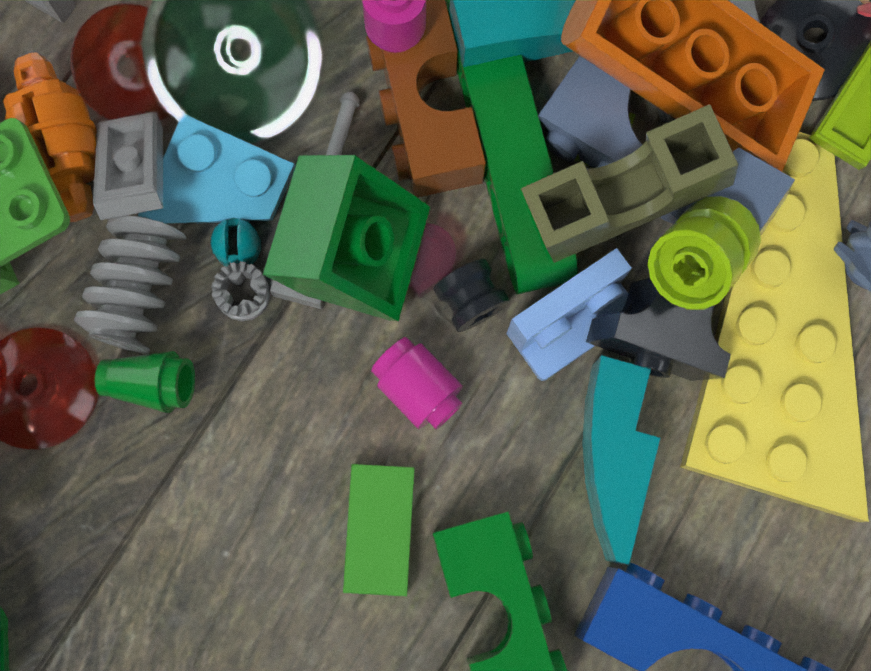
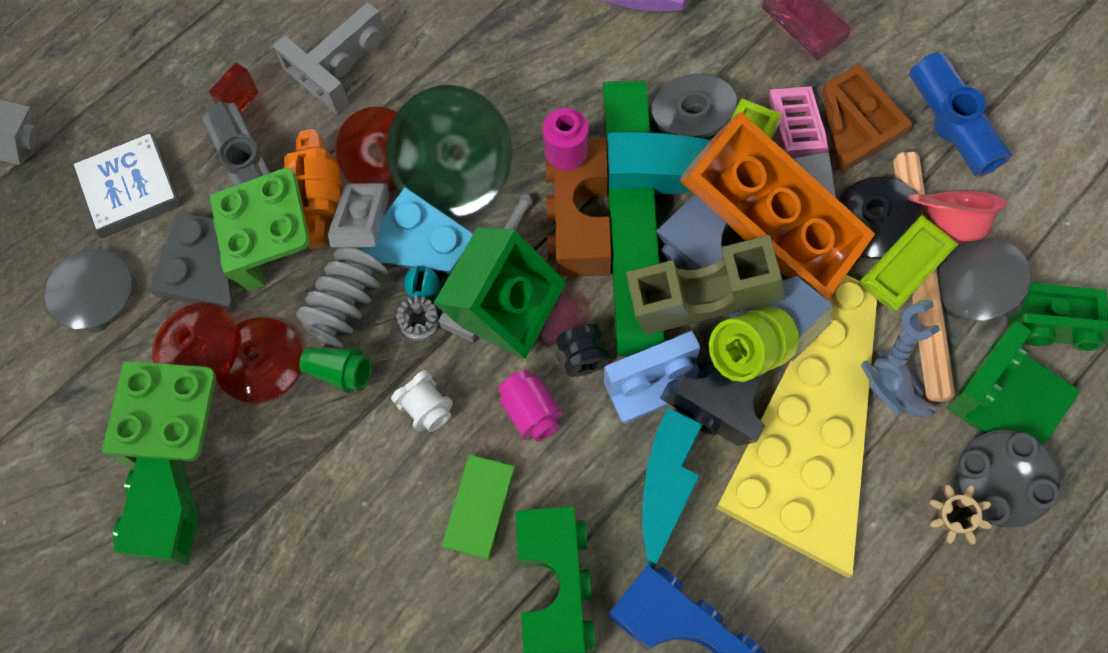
camera: 20 degrees right, 10 degrees down
none -> white brick [391,370,453,432]

